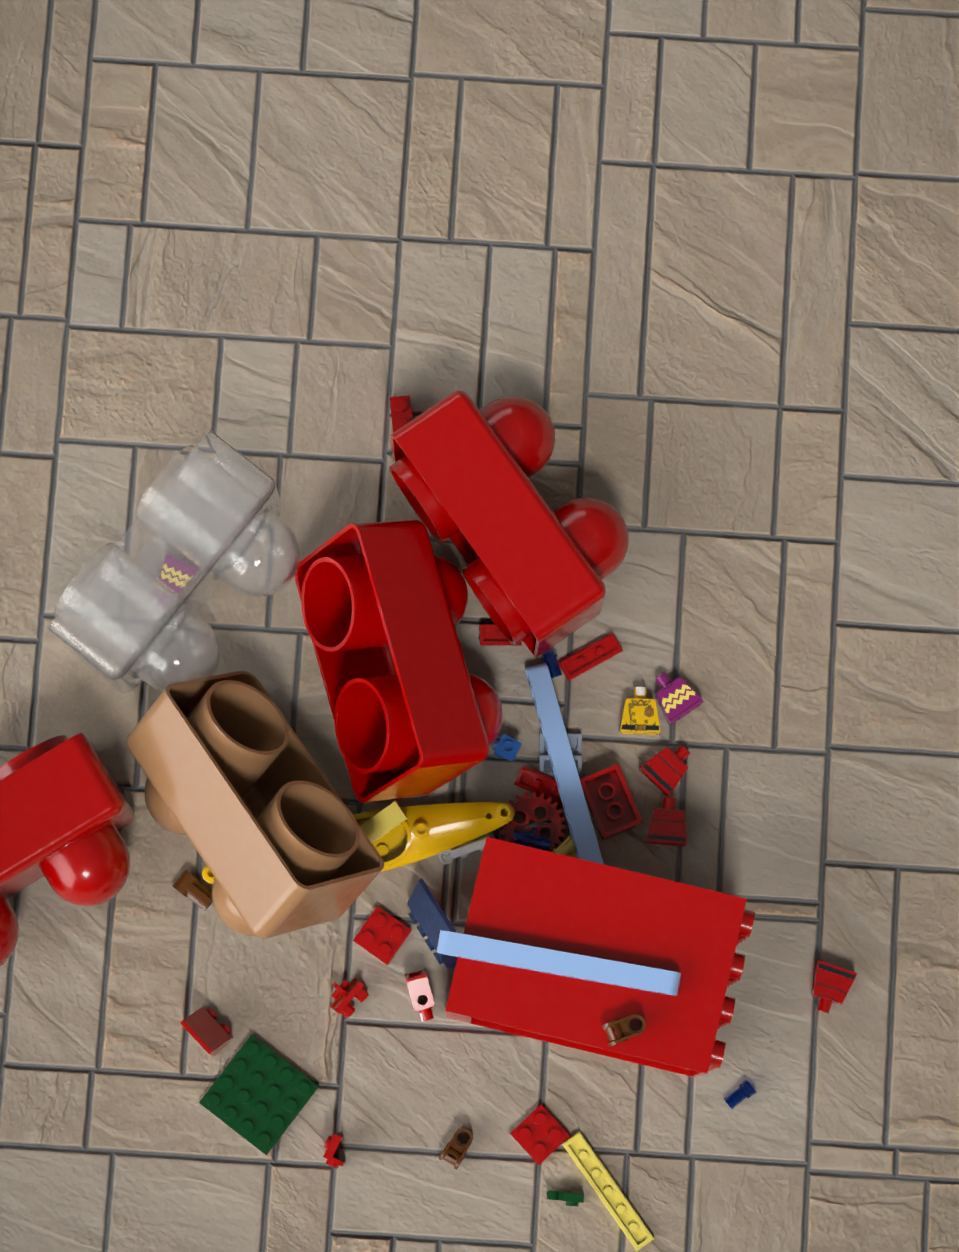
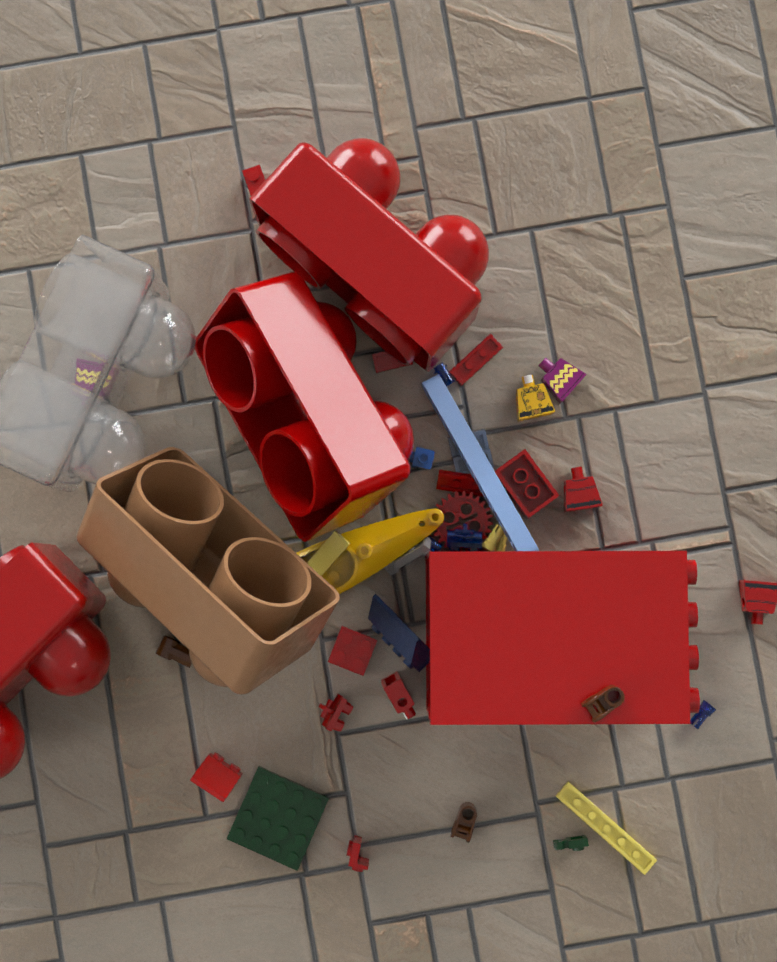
camera: 10 degrees left, 5 degrees up
light blue beam [436,930,681,996] -> none
red plate [510,1104,570,1165] -> none
red torso [639,745,690,797] -> none

